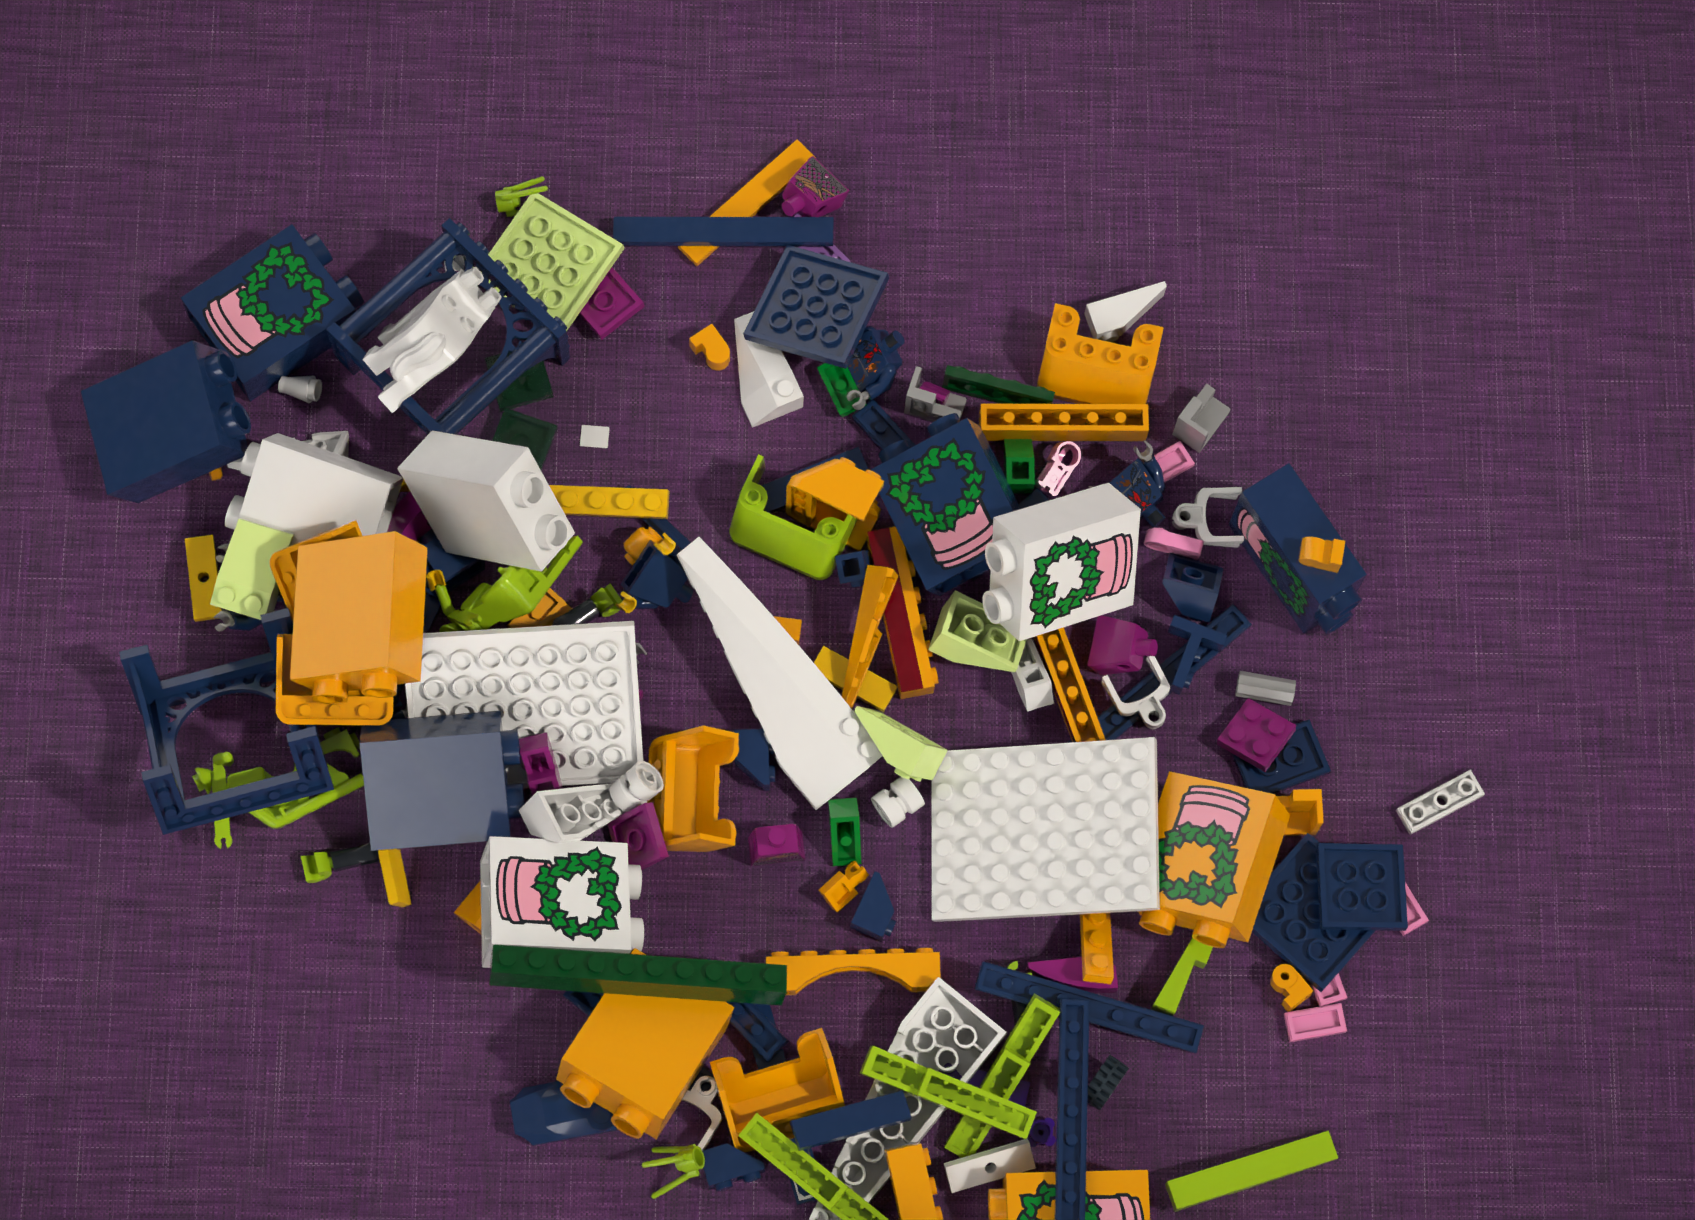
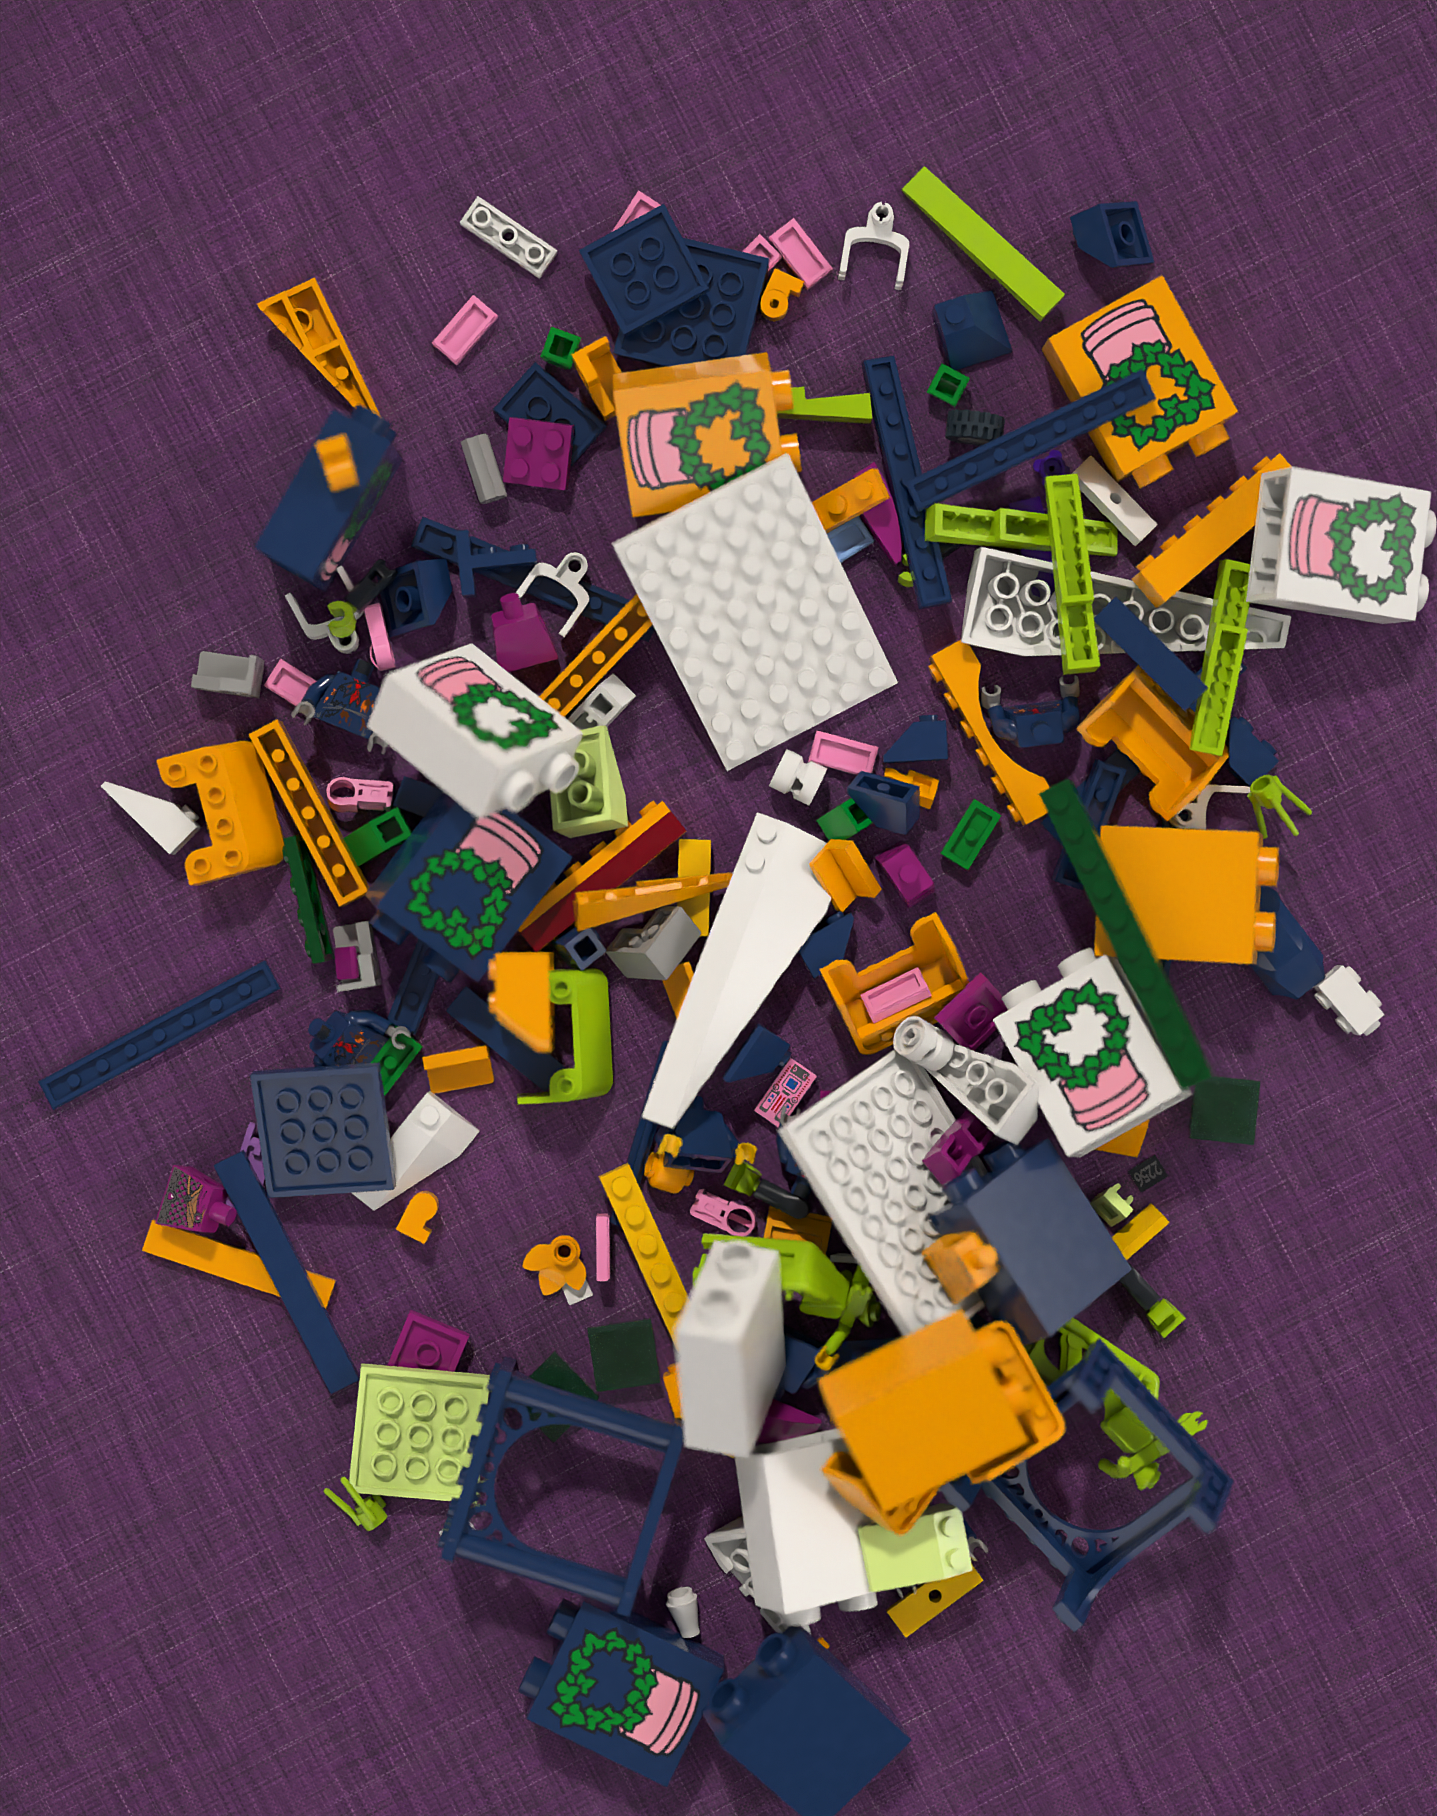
camera: 115 degrees left, 15 degrees up
white piece [363,267,501,413] -> none
yellowish green slope [854,706,948,782] -> none
none -> dark blue tile [38,960,281,1110]
none -> light orange wedge [257,277,381,416]
none -> black piece [327,558,398,638]
none -> light orange panel [422,1045,494,1094]
none -> bright pink tile [432,295,498,366]
none -> light orange plate [523,1235,586,1296]
none -> green brick [540,326,581,369]
none -> bright pink tile [596,1214,610,1281]
none -> light grey panel [606,906,701,980]
none -> bright pink piece [690,1189,757,1236]
none -> dark blue slope [723,1023,792,1082]
none -> bright pink tile [754,1057,817,1127]
none -> bright pink tile [808,731,879,775]
none -> light orange panel [809,839,882,912]
none -> light blue tile [827,516,874,563]
none -> white piece [838,202,909,290]
none -> dark blue slope [847,771,920,835]
none -> bright pink tile [861,967,932,1023]
none -> light orange torso [921,1232,999,1305]
none -> green brick [927,363,970,407]
none -> dark blue slope [932,291,1013,371]
none -> green plate [940,799,1002,870]
none -> dark blue torso [981,675,1080,748]
none -> yellowish green tile [1090,1183,1133,1227]
none -> black sticker [1128,1155,1168,1193]
none -> clear green plate [1188,1076,1261,1145]
none -> white brick [1314,965,1385,1036]

